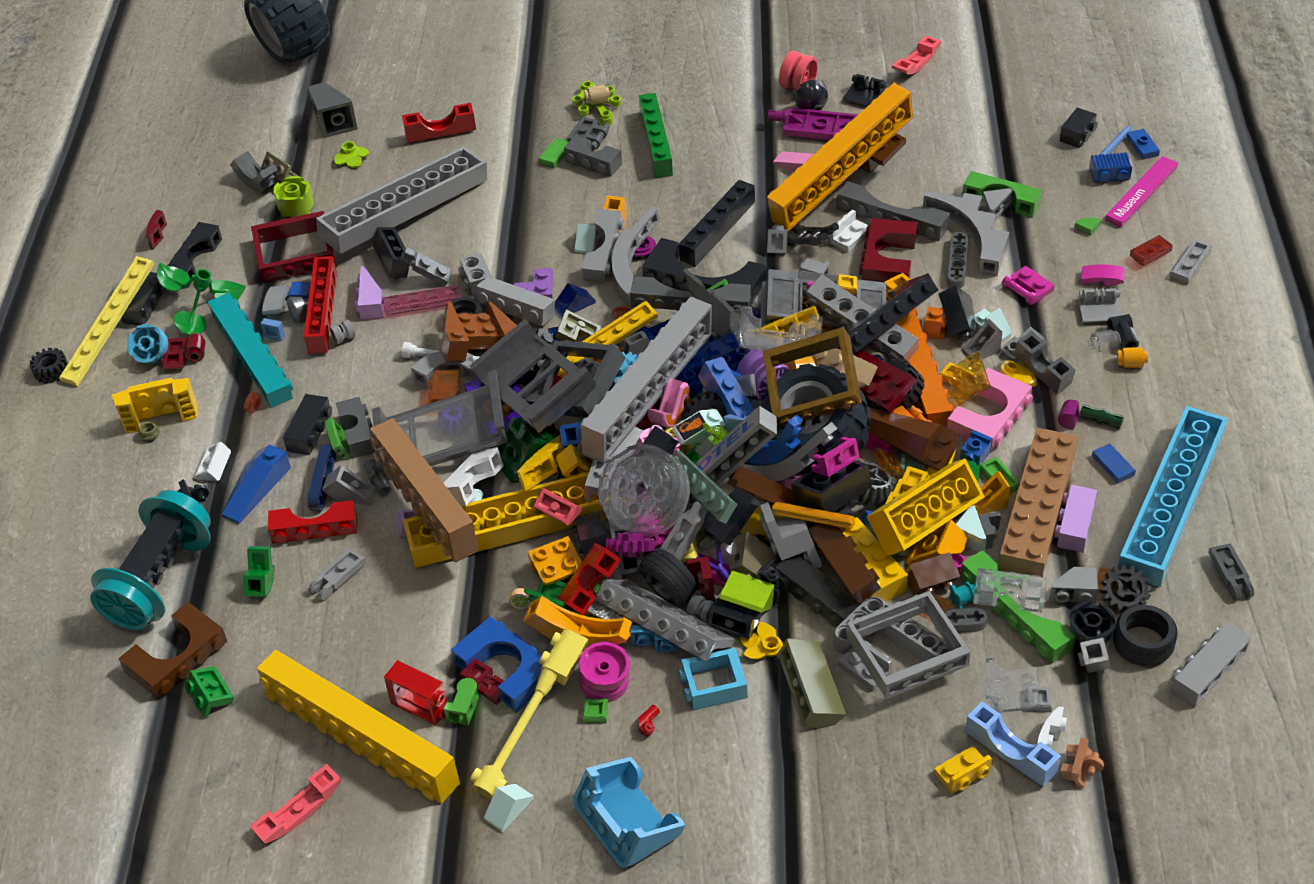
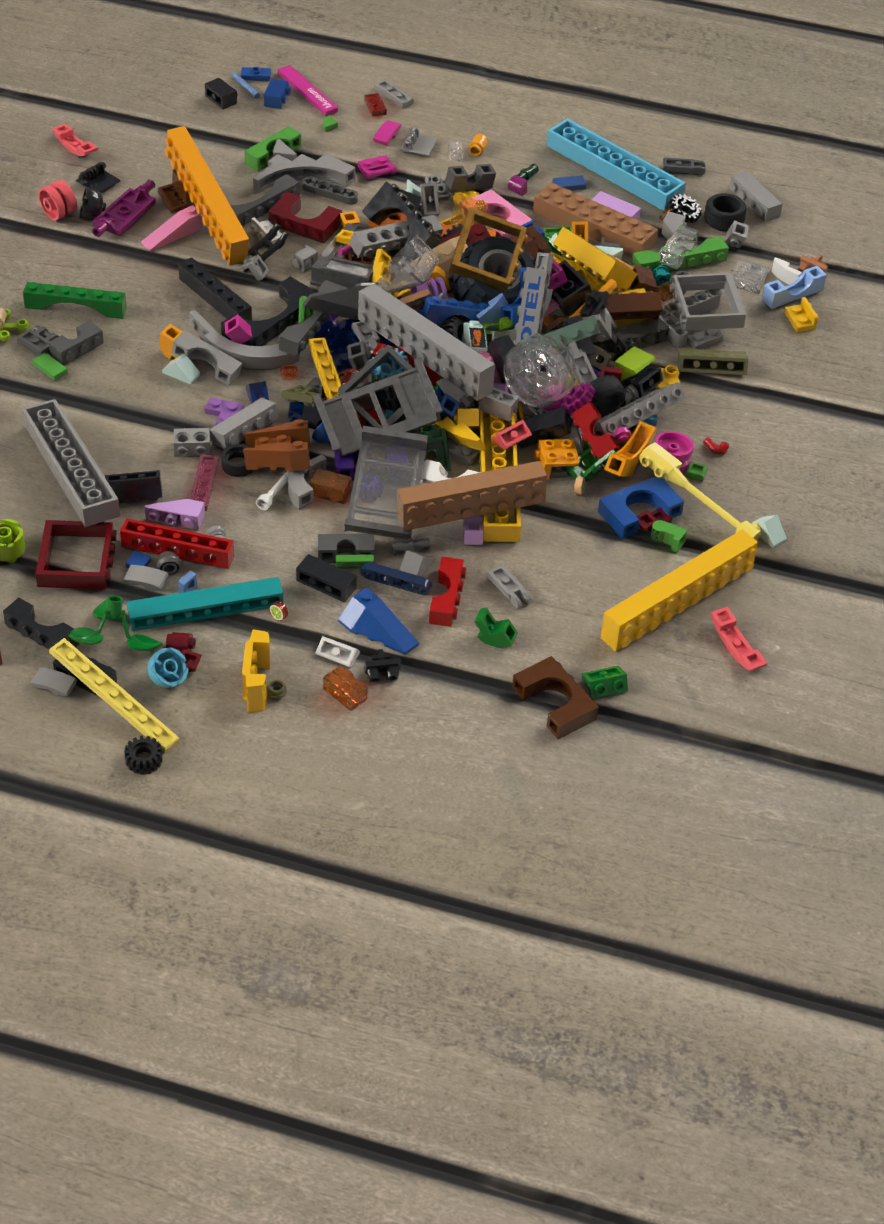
camera: 80 degrees left, 0 degrees up
teal brick [90,490,211,630] -> none
red window [384,660,447,726] -> none
dark grey hinge [400,248,451,286] -> none
dark azure windscreen [574,757,686,868] -> none
medium azure window [679,648,748,710] -> none
black cylinder [1068,601,1116,645] -> none
black piece [1107,314,1139,348] -> none
none -> dark pink brick [225,315,252,344]
none -> clear orange brick [323,666,368,711]
none -> medium nougat plate [398,288,431,310]
none -> black hips [579,289,609,317]
none -> dark pink plate [614,427,632,443]

